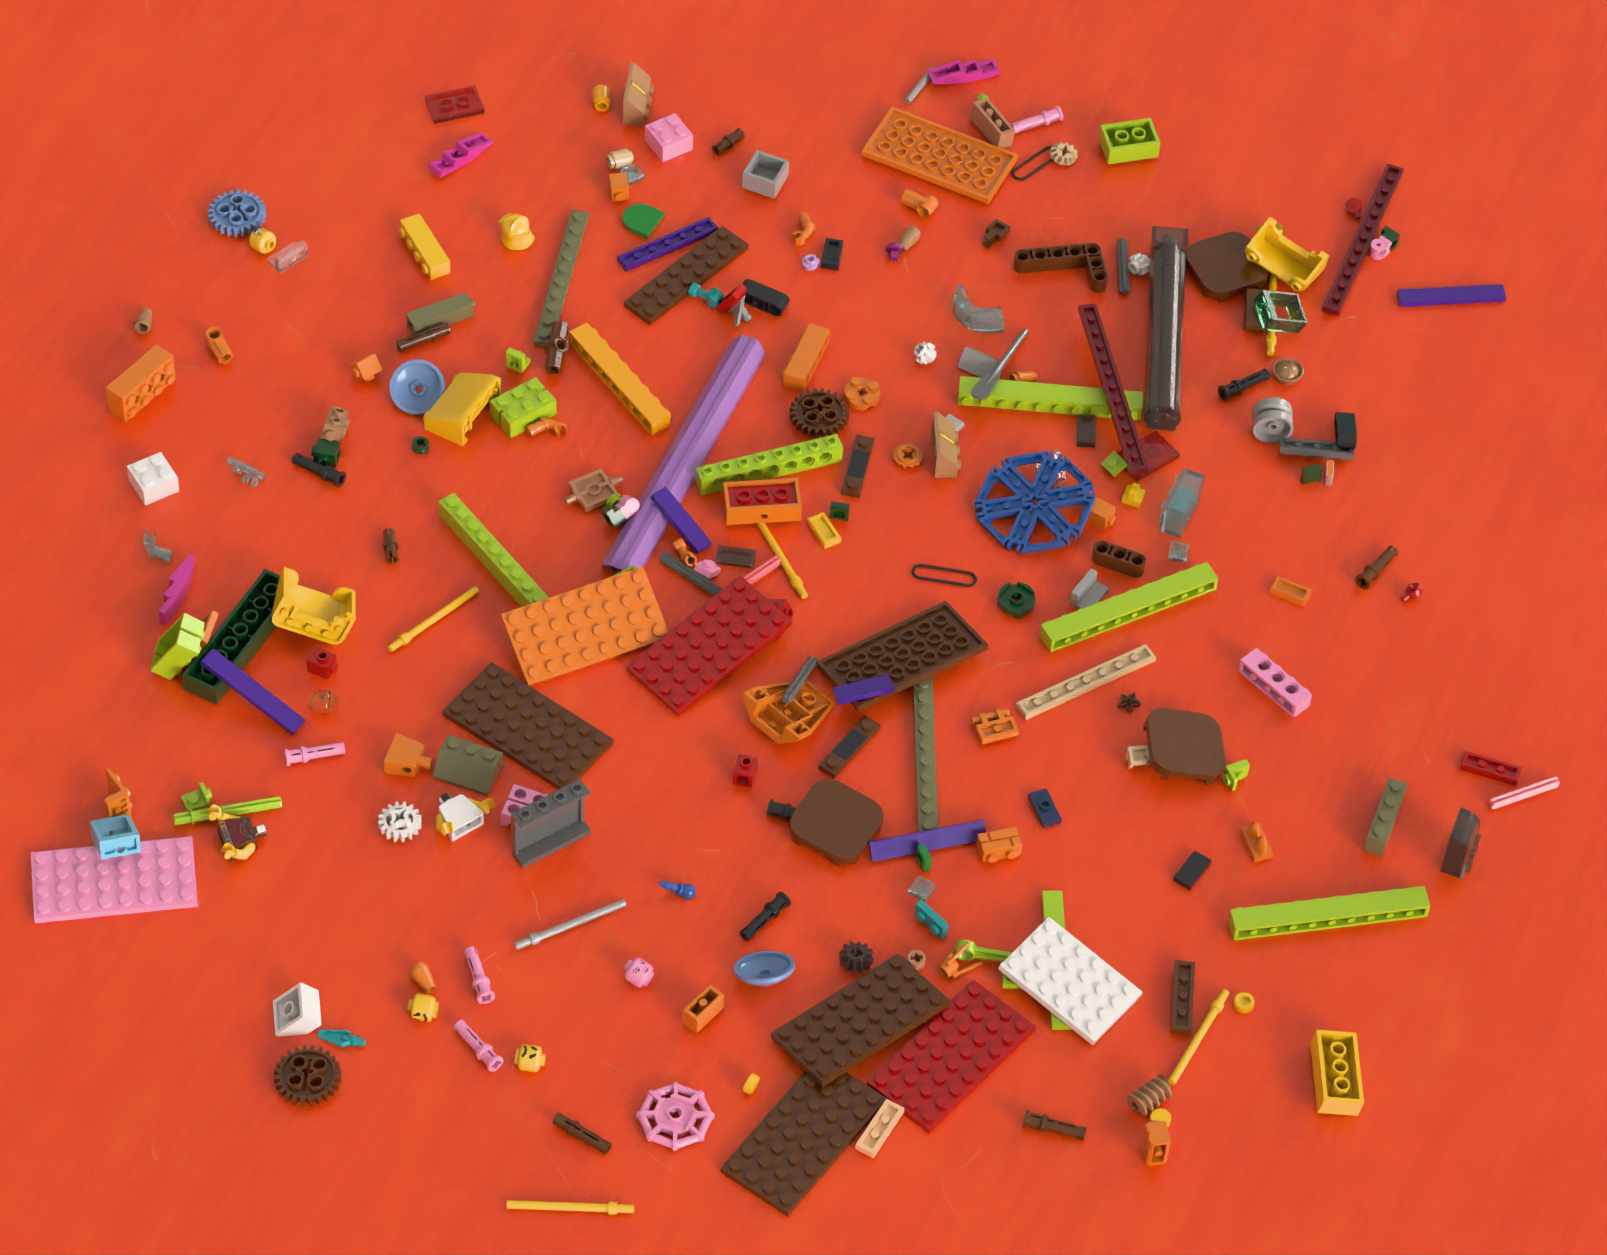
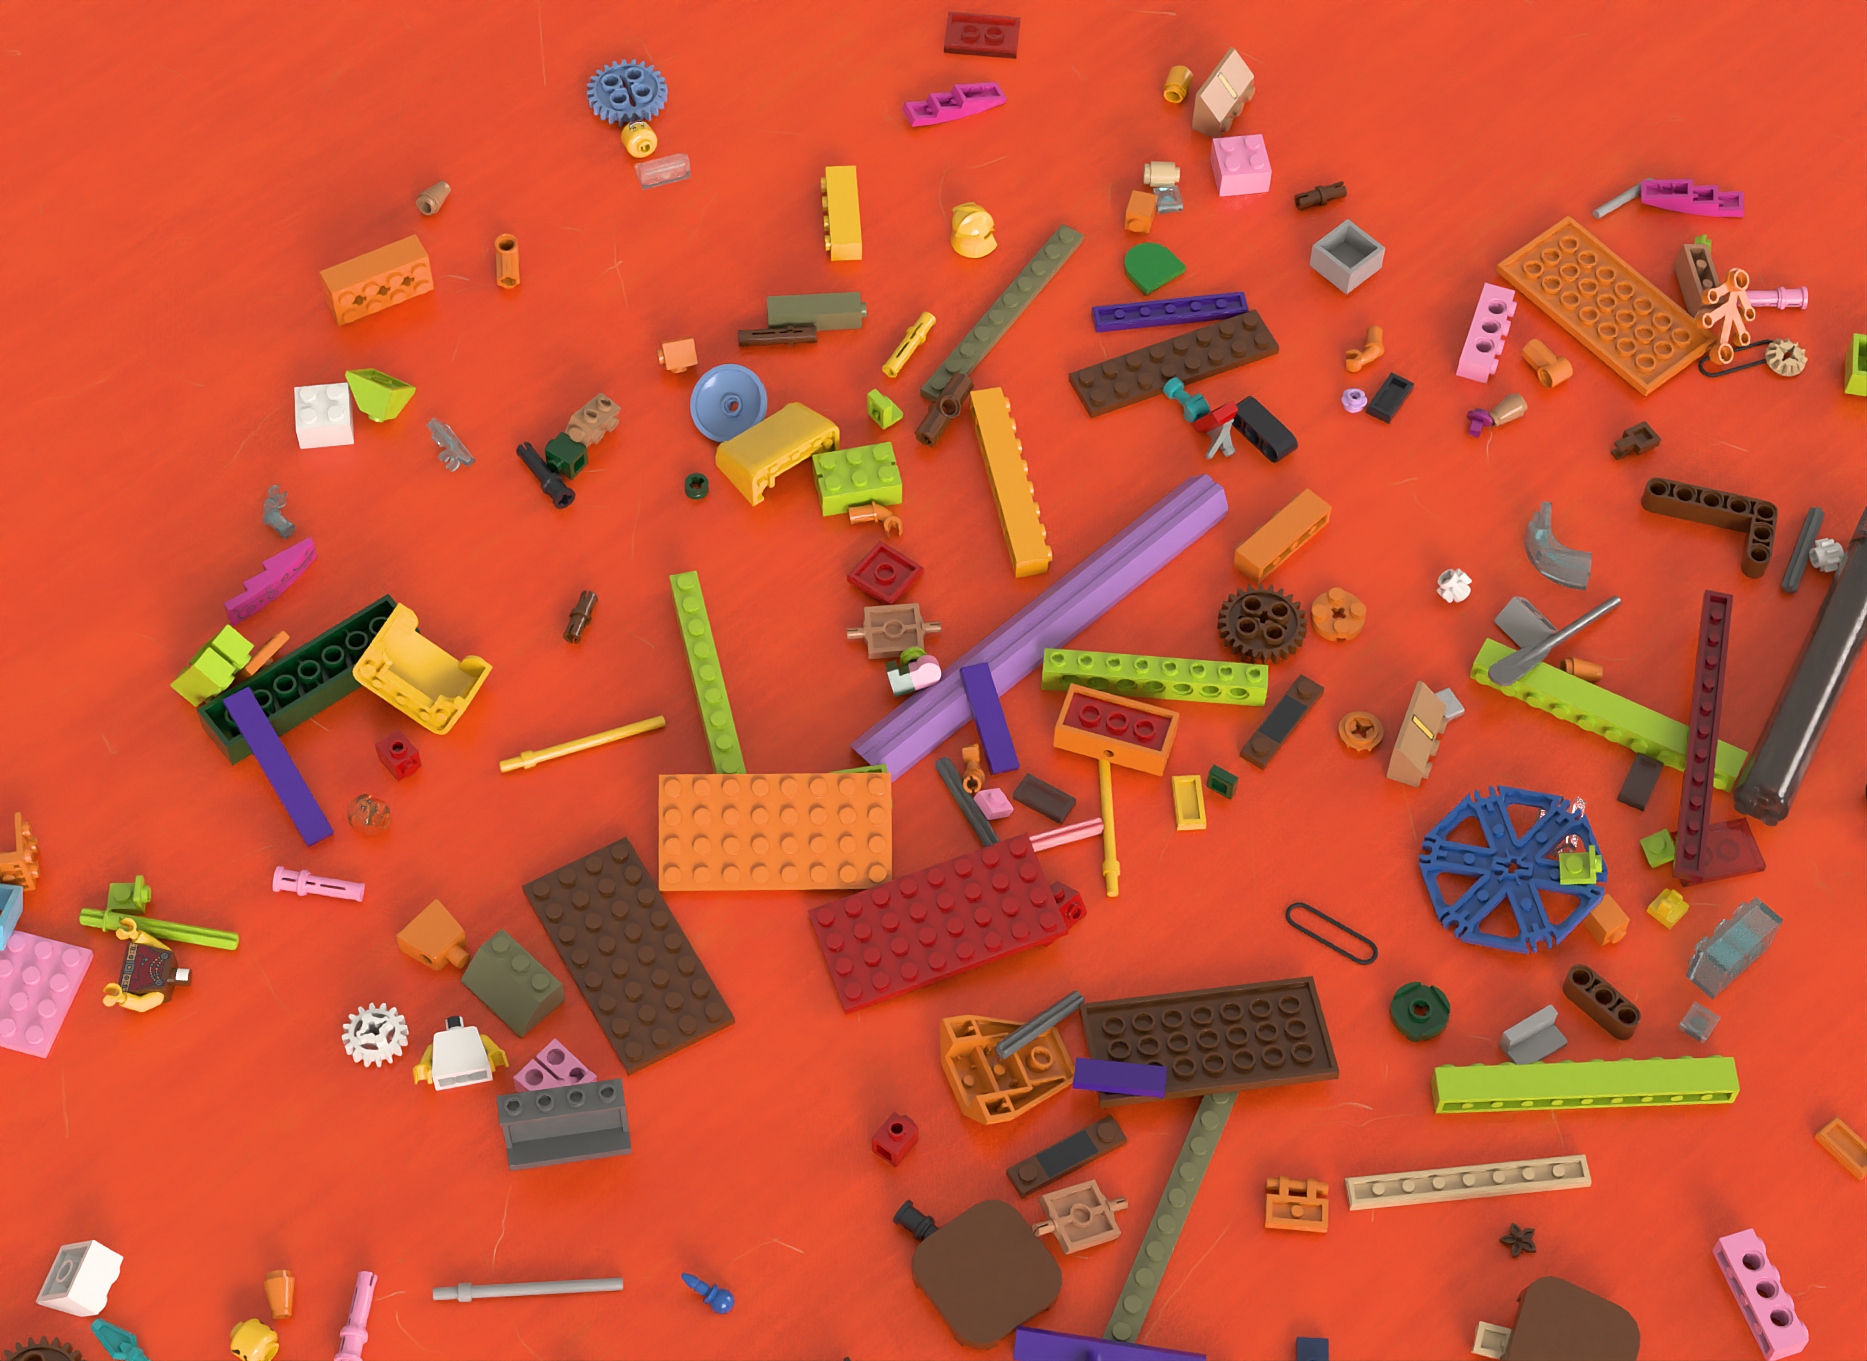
camera: 25 degrees right, 5 degrees up
none -> lime slope [345,368,417,422]
none -> red plate [847,541,924,605]
none -> yellow pin [882,312,936,378]
none -> nougat plate [1032,1180,1128,1255]
none -> bright pink brick [1456,283,1517,383]
none -> lime bracket [1559,845,1602,885]
none -> orange plant [1696,268,1756,365]

